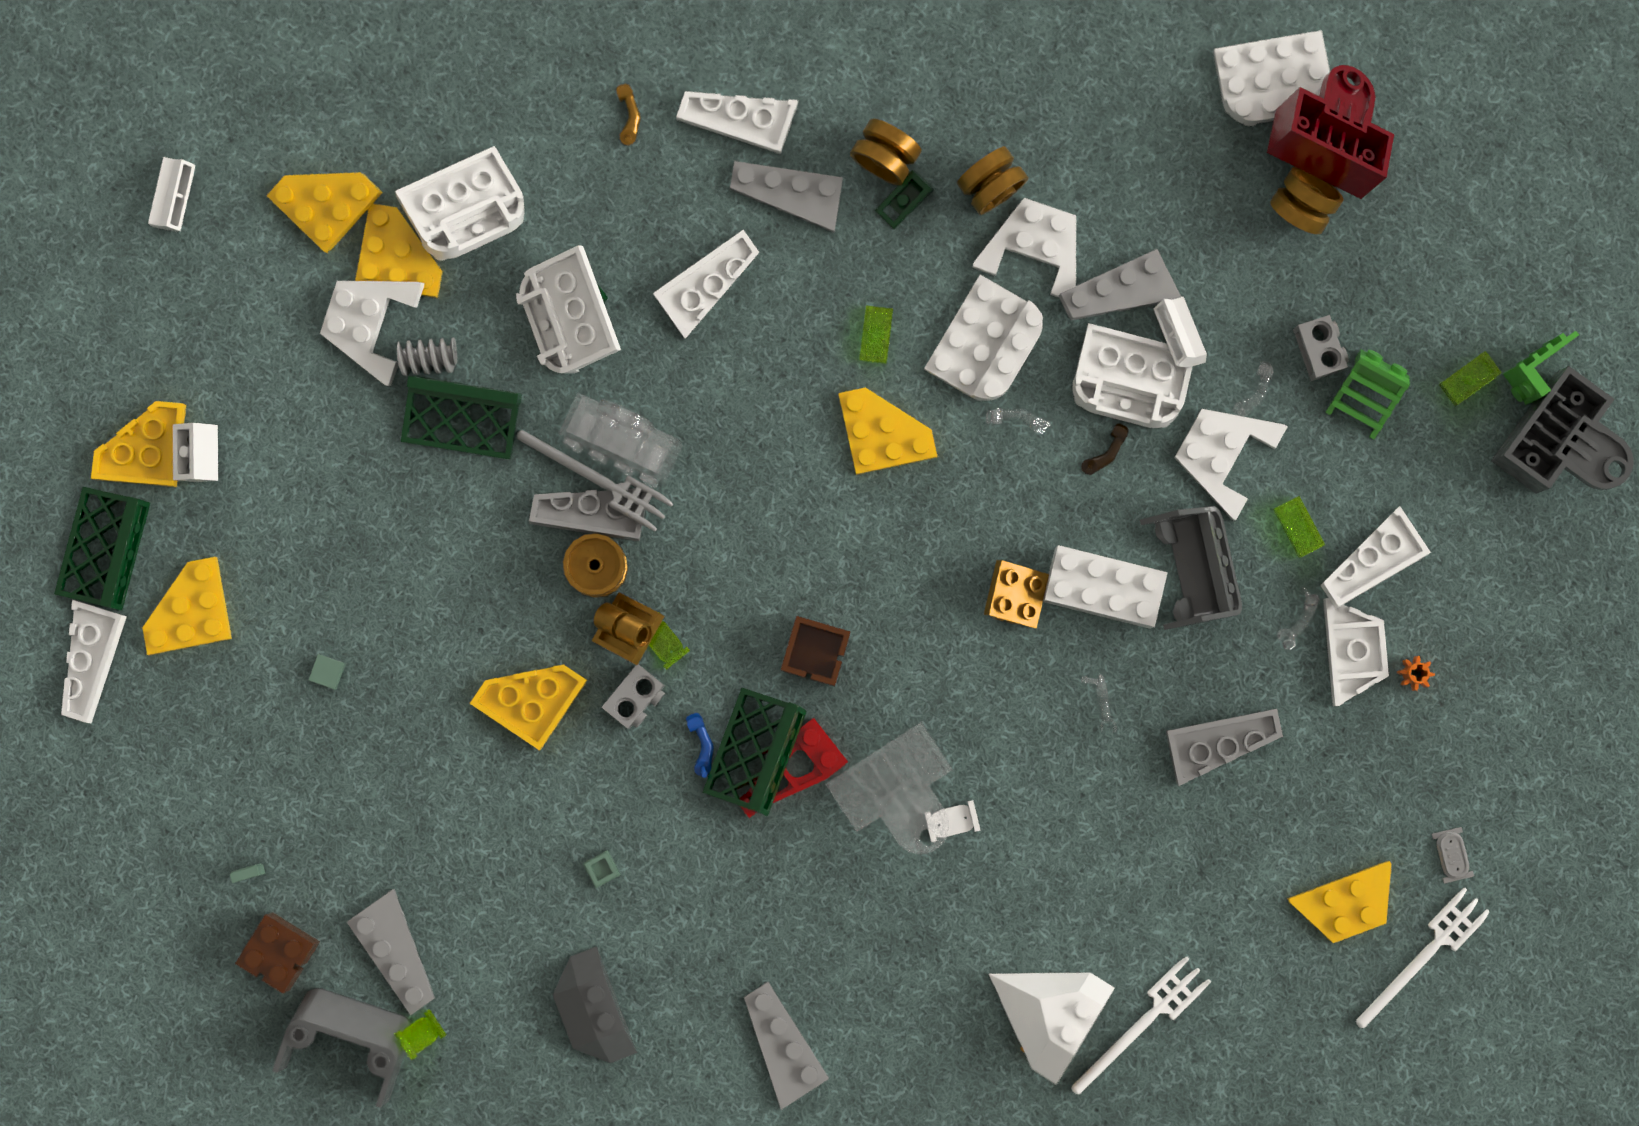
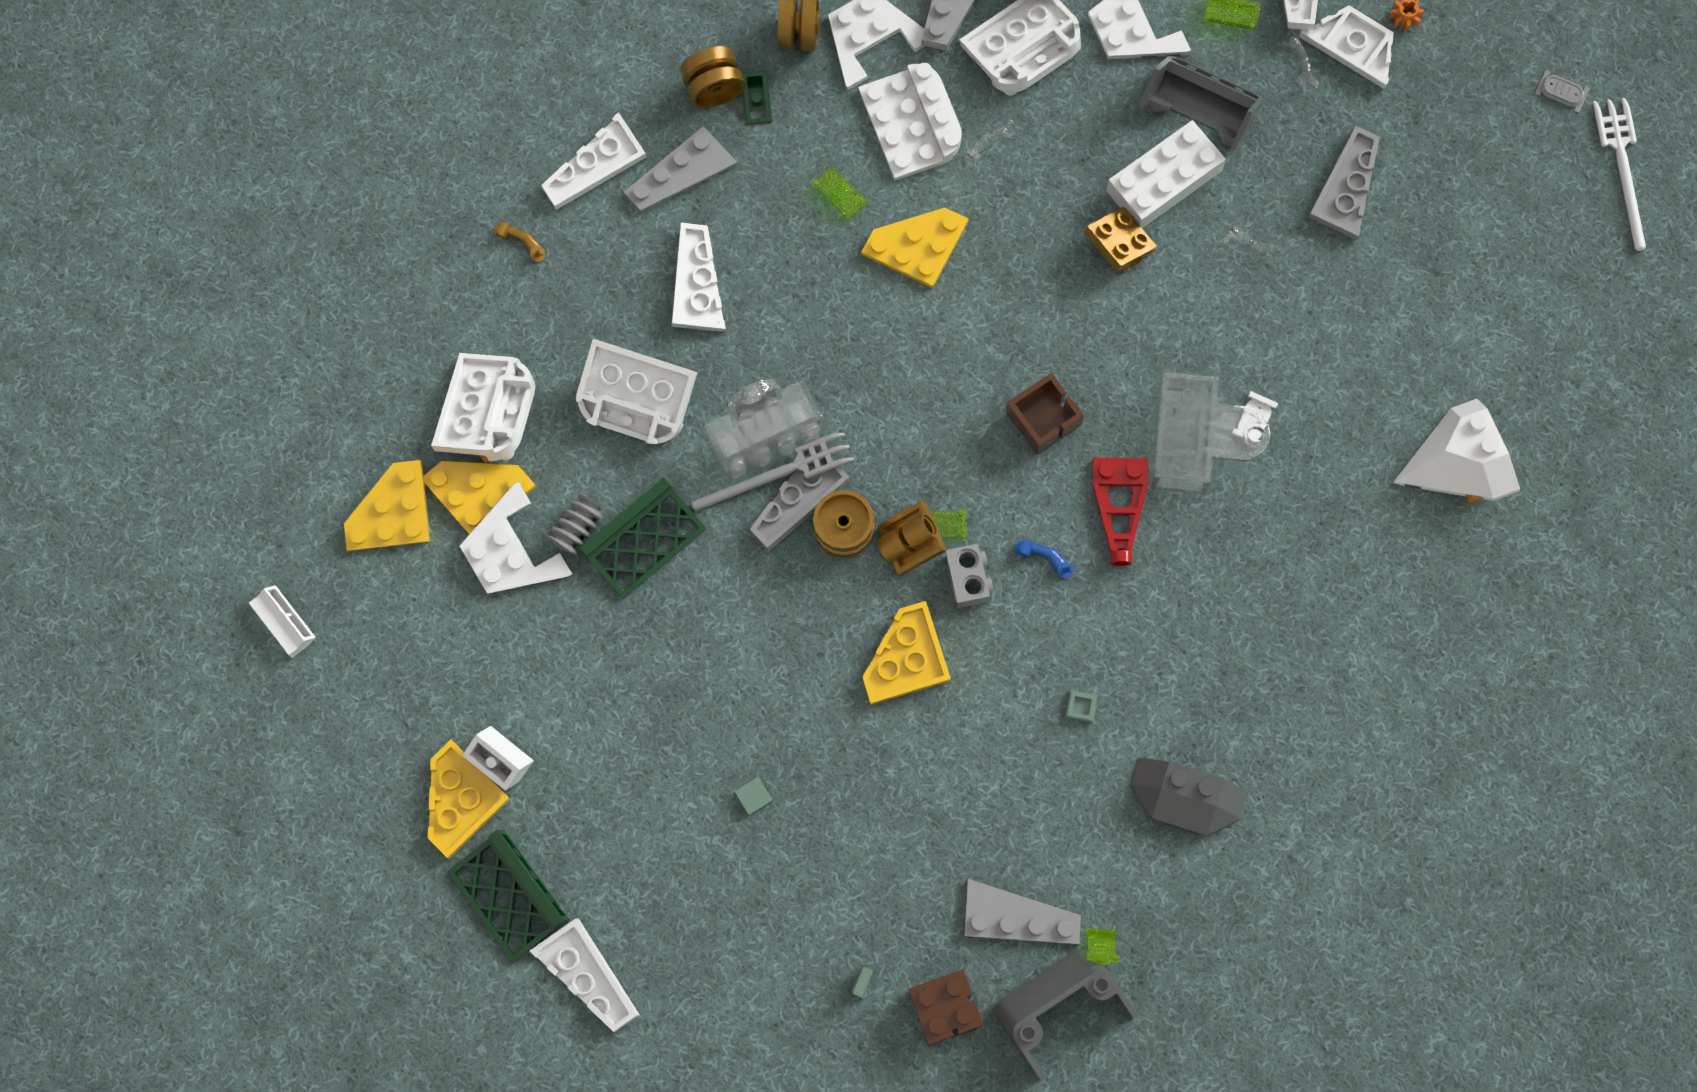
camera: 45 degrees left, 10 degrees down
yellow plate [142,557,232,655] -> none
dark green fence [702,688,807,817] -> none
light grey wing [744,982,829,1110] -> none
white piece [1072,957,1211,1094] -> none
dark brown piece [1081,423,1129,475] -> none
yellow wing [1287,861,1391,943] -> none

